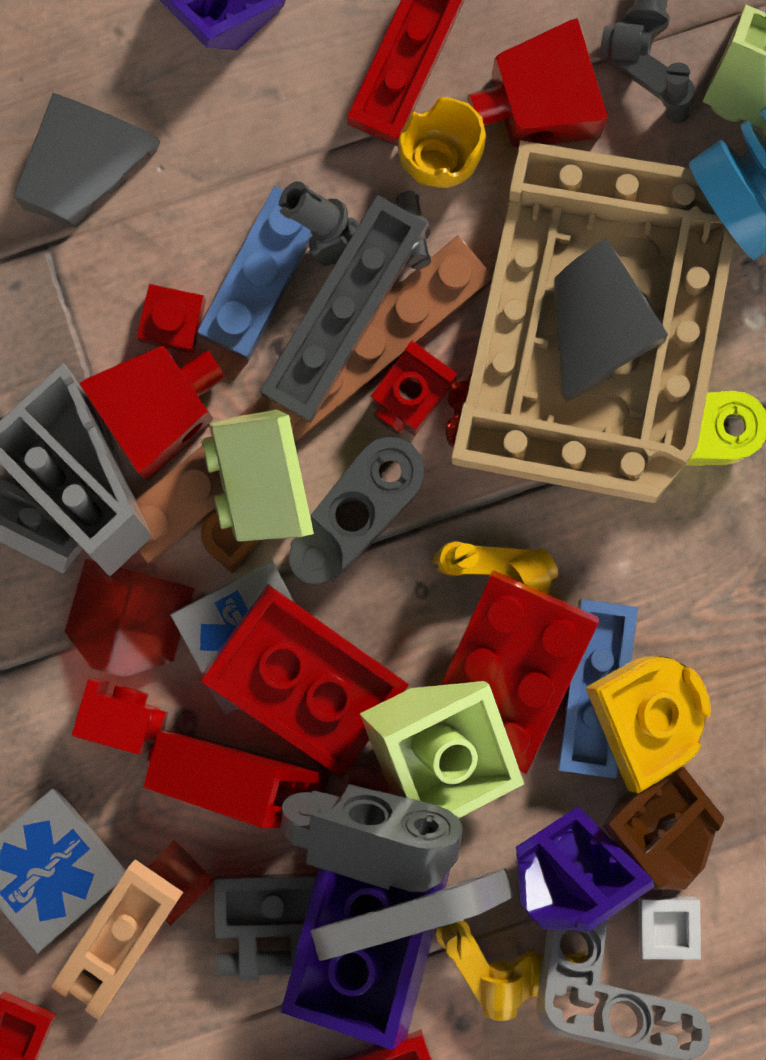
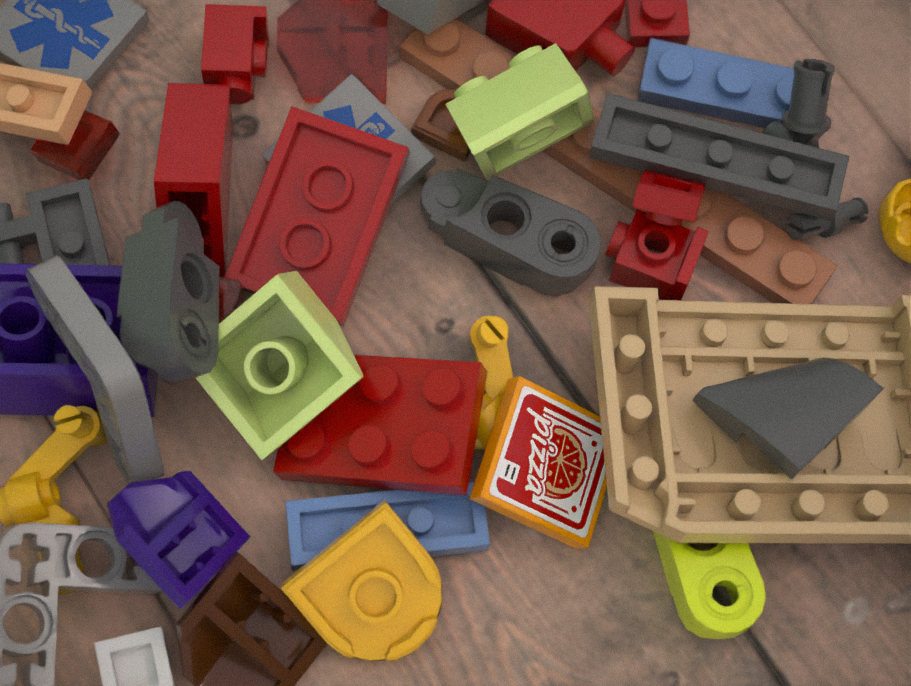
camera: 70 degrees right, 15 degrees down
none -> tile [469,376,607,549]
none -> red plate [632,169,706,226]

